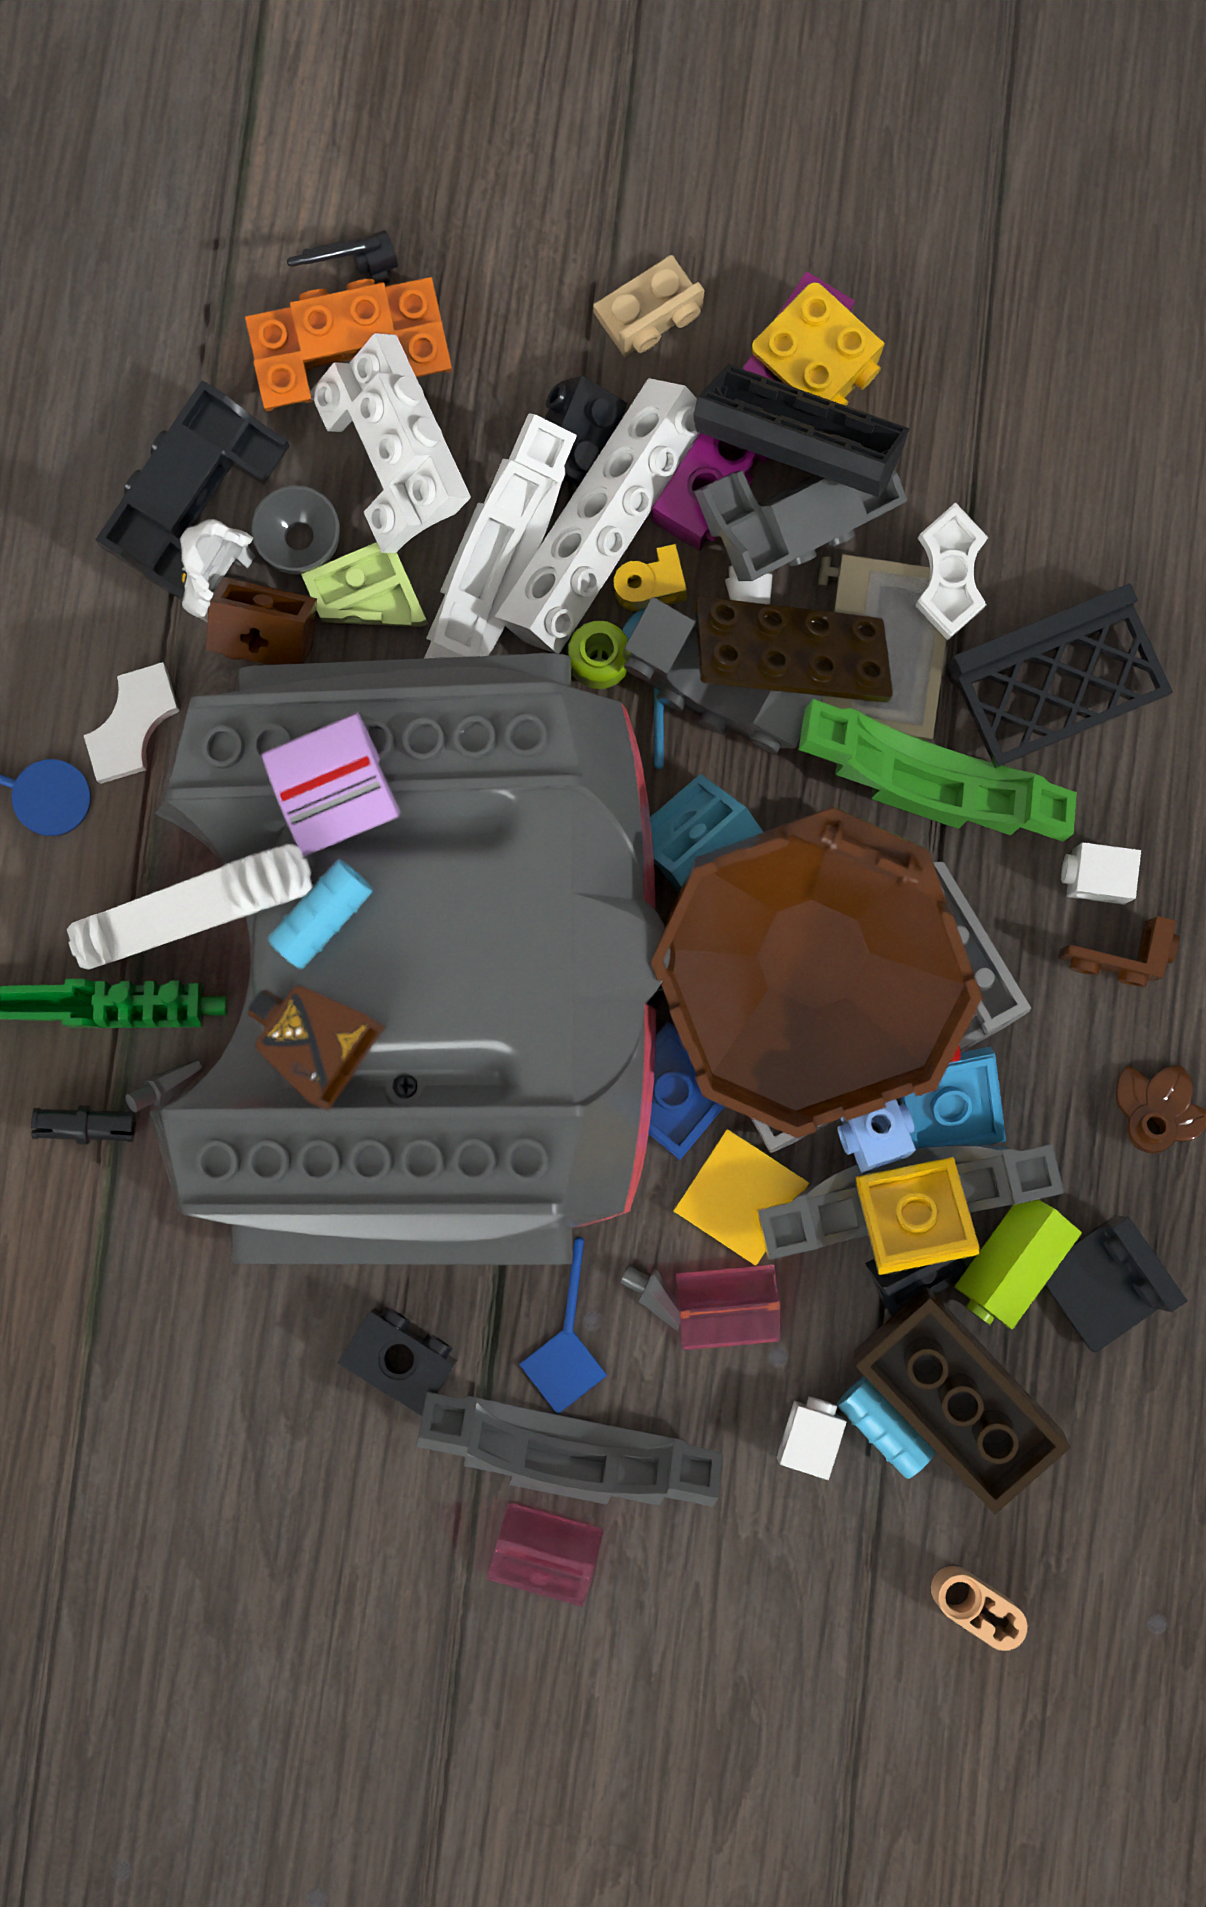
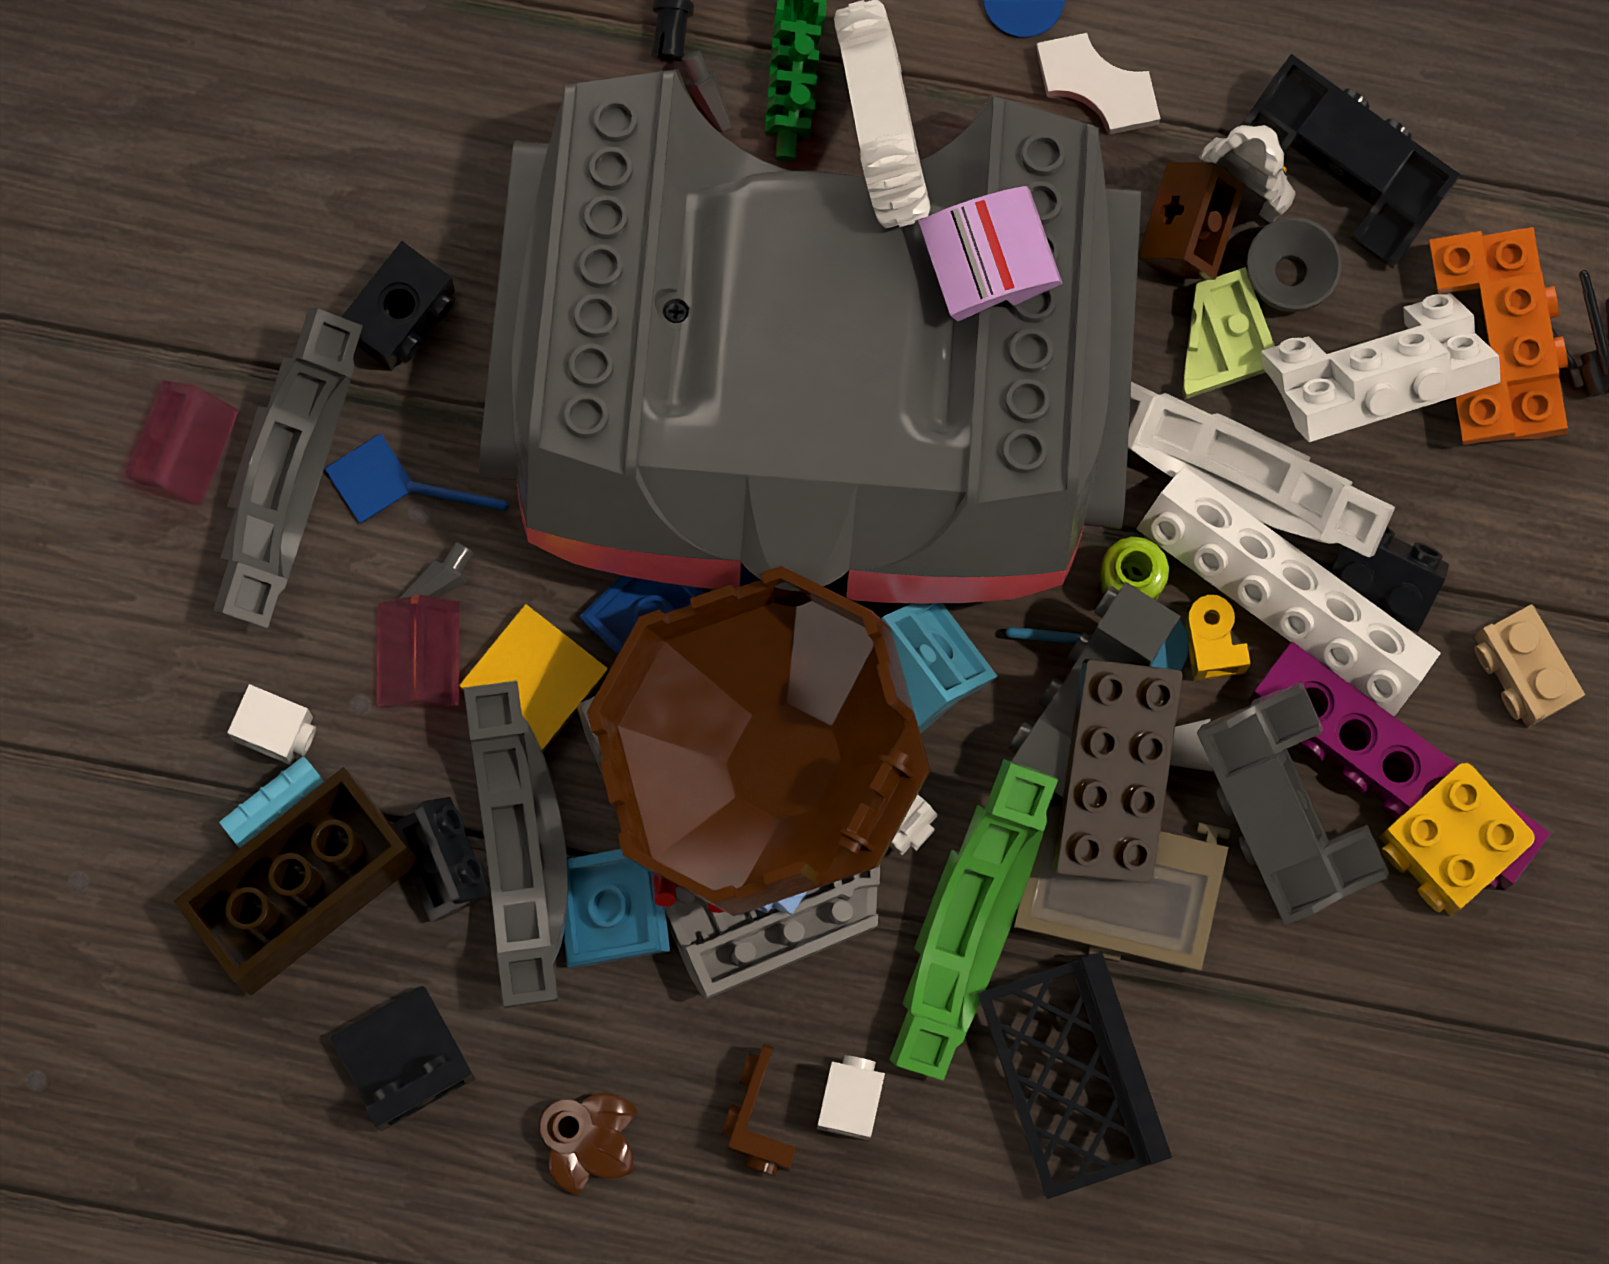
camera: 90 degrees right, 5 degrees down
reddish brown torso [248,985,385,1111] -> none
medium azure axle [268,859,373,969] -> none
black piece [693,364,910,498] -> none
light blue brick [838,1099,916,1174] -> none
yellow tile [856,1157,979,1275] -> none
white tile [915,502,988,640] -> none
light nougat beam [931,1566,1027,1650] -> none
lime brick [954,1199,1082,1330] -> none

